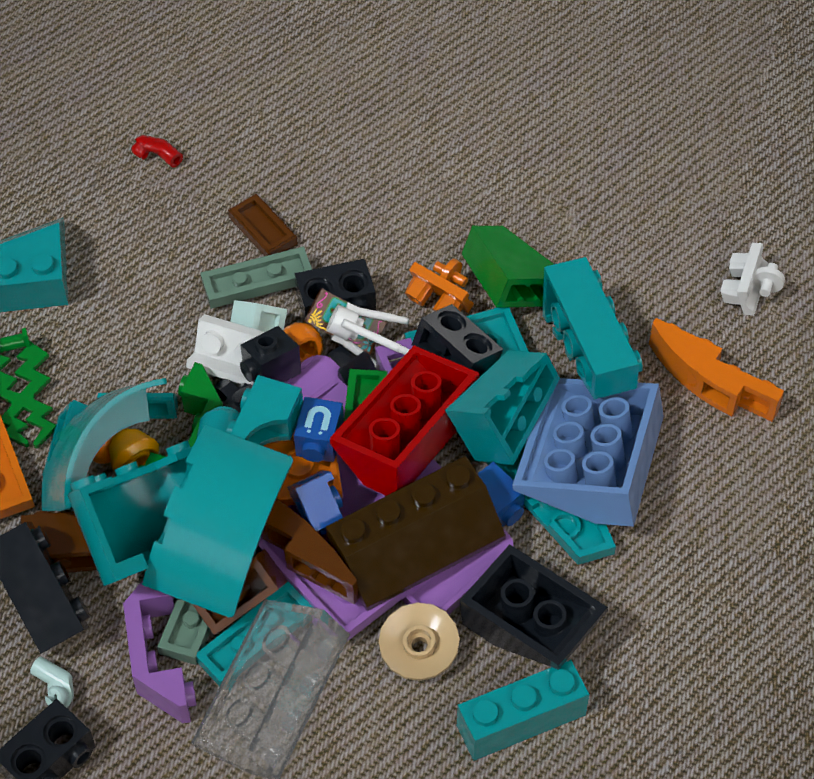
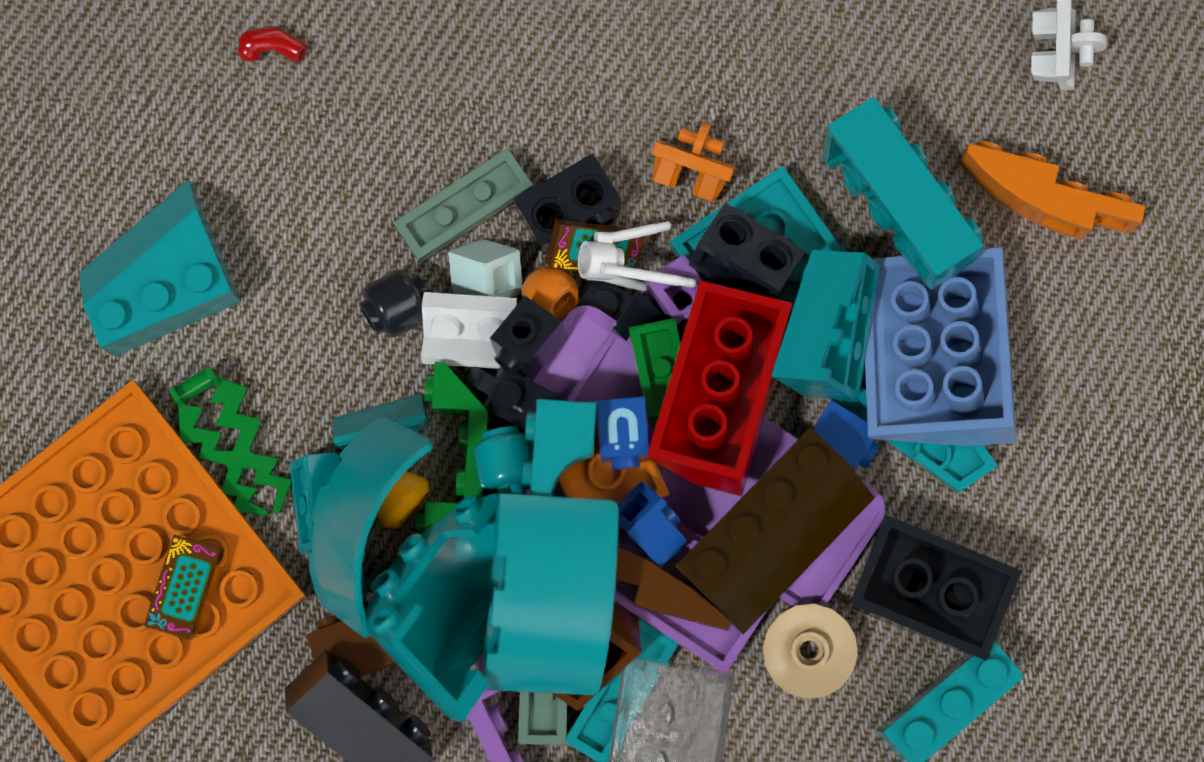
camera: 15 degrees left, 25 degrees up
reddish brown tile [228,193,298,256] -> none
green slope [461,225,554,308] -> none
none -> black head [359,269,429,338]

